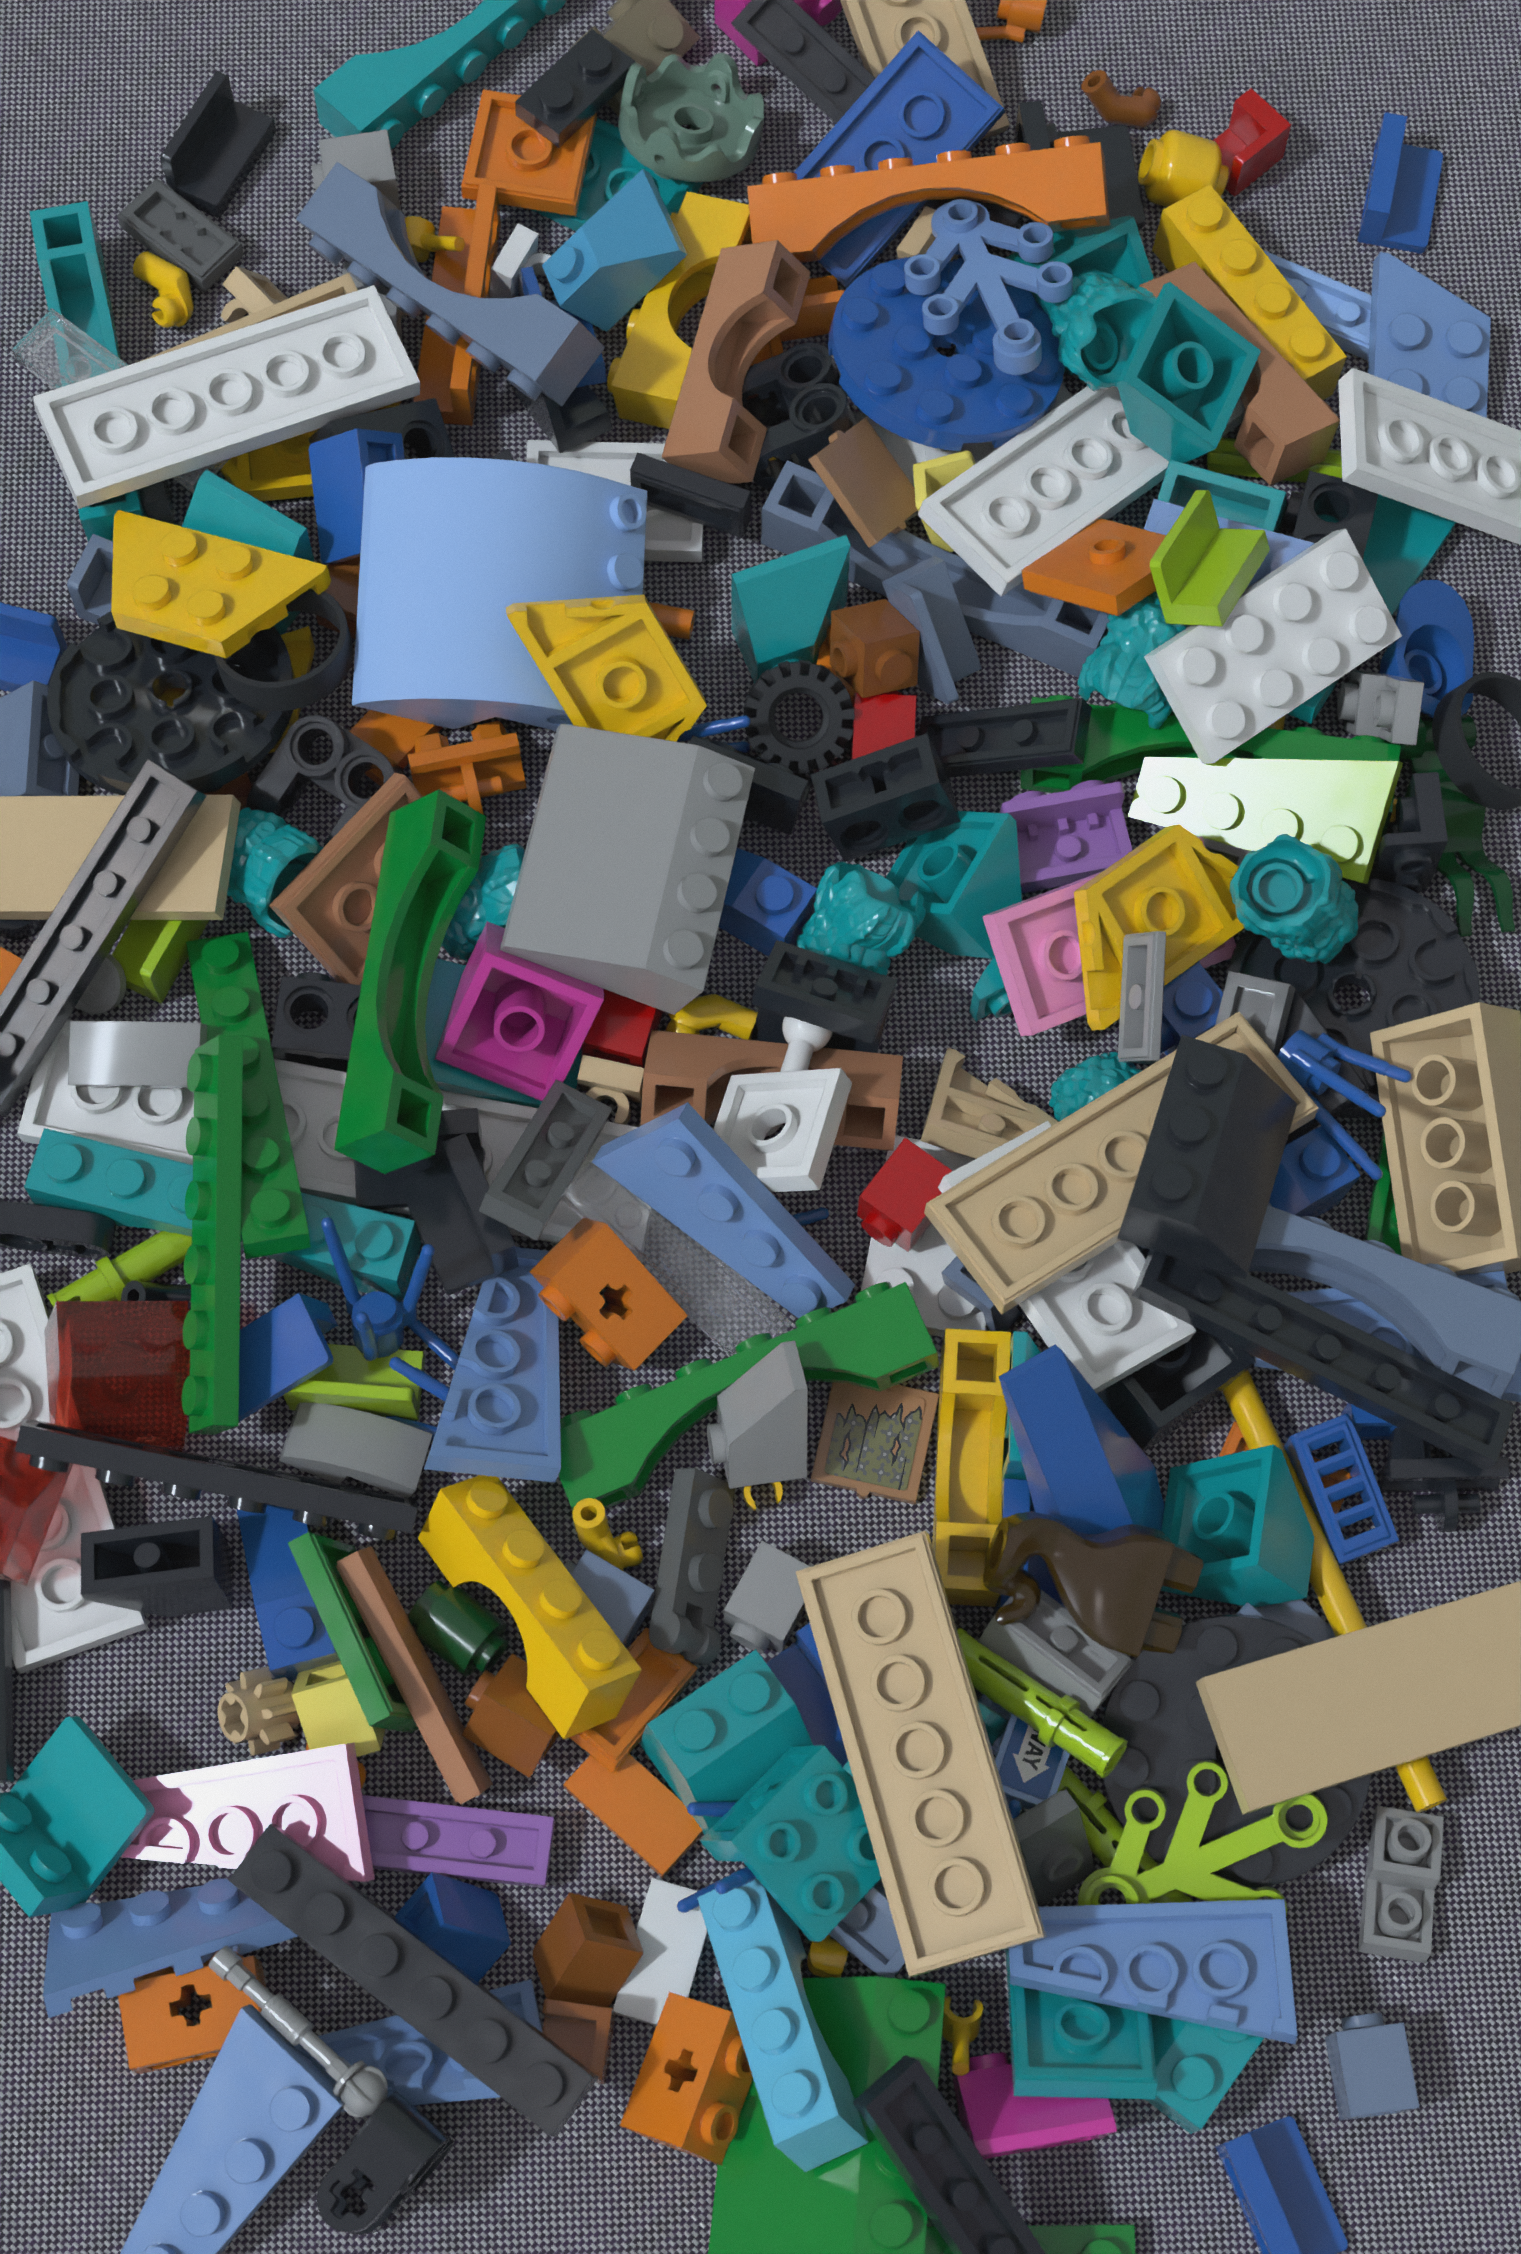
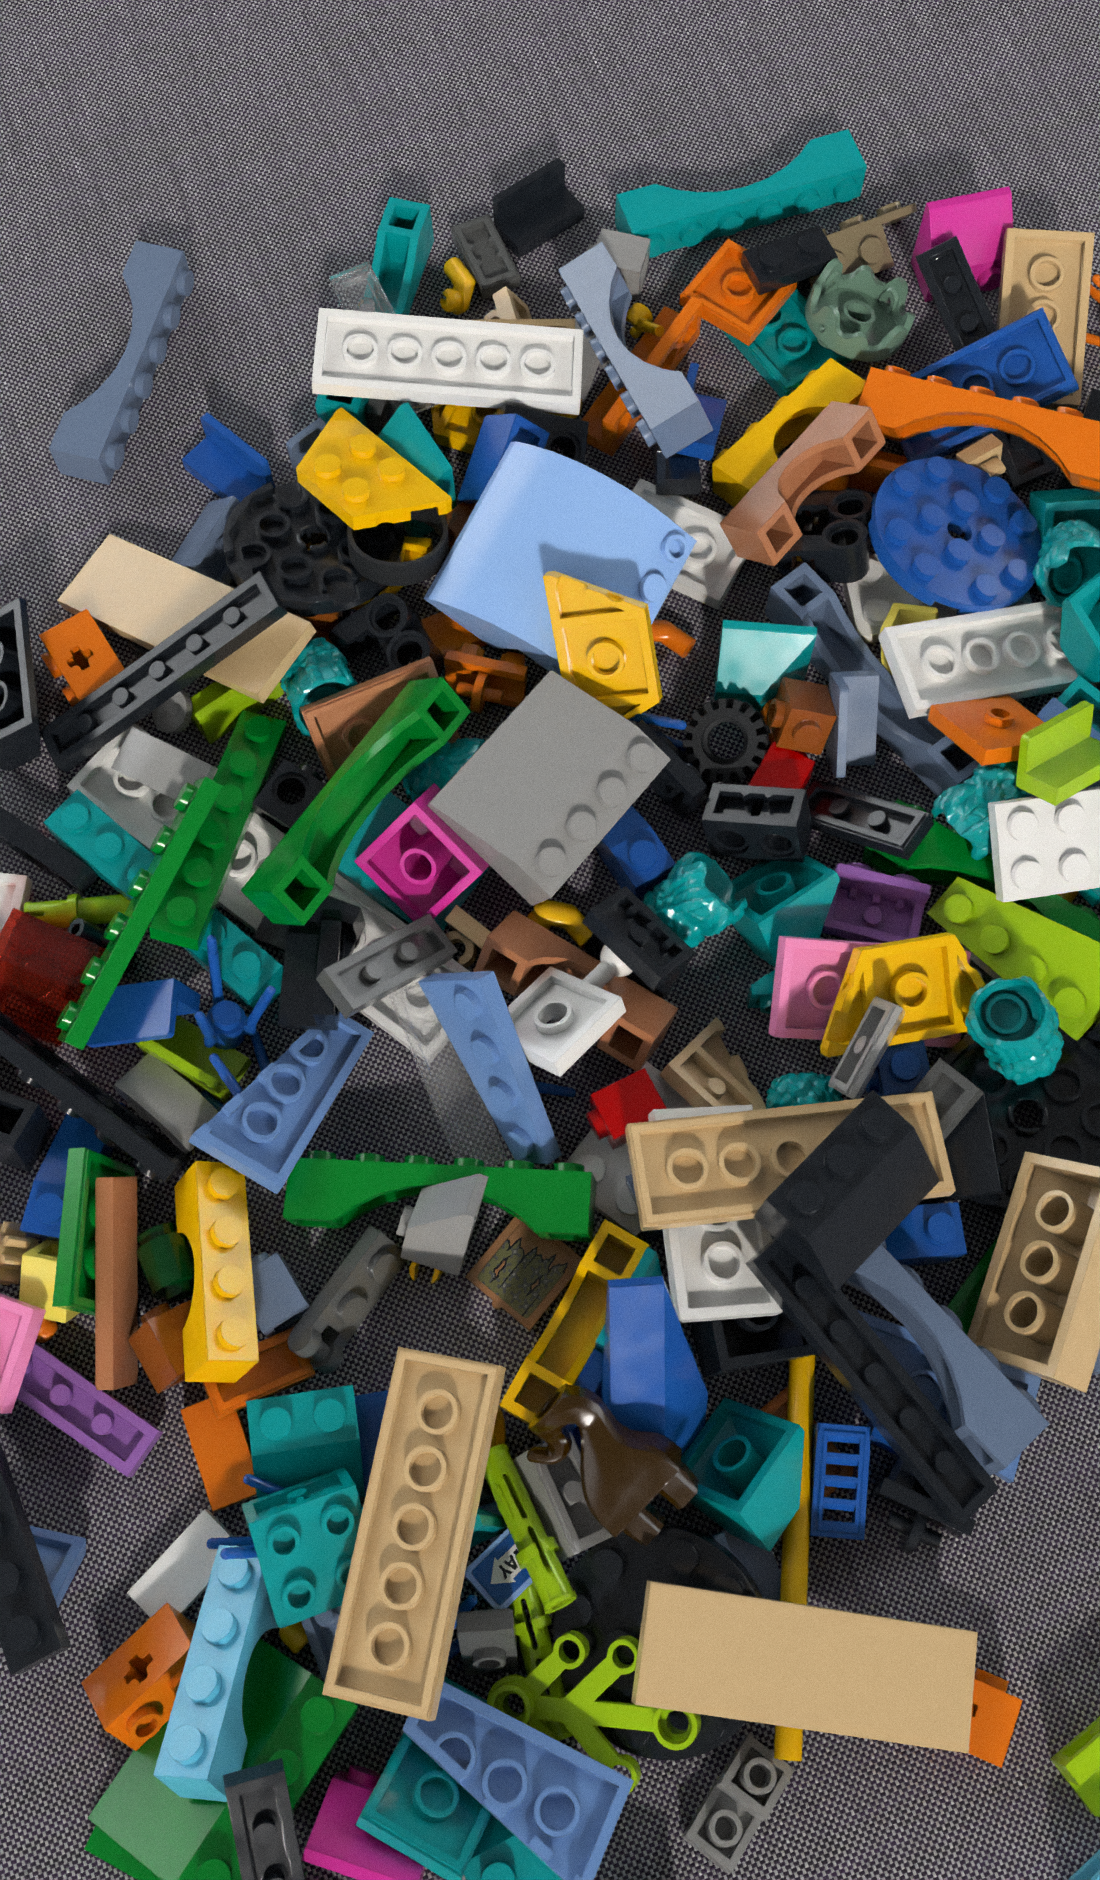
camera: 30 degrees right, 0 degrees up
blue panel [394,1872,511,1982] -> none
white tile [490,224,551,298] -> none
orange brick [530,1217,688,1371] -> none
dark orange panel [532,1892,644,2008] -> none
dark azure slope [542,169,688,332] -> none
dark orange panel [542,1999,616,2084] -> none
yellow arm [572,1498,643,1571] -> none
red brick [581,989,663,1068] -> none
black tile [630,452,751,537] -> none
light grey brick [724,1541,811,1654] -> none
medium nougat piece [808,417,918,548] -> none
medium blue plant [904,199,1073,375] -> none
yellow hand [942,1997,983,2076] -> none
blue plant [1277,1029,1412,1180] -> none

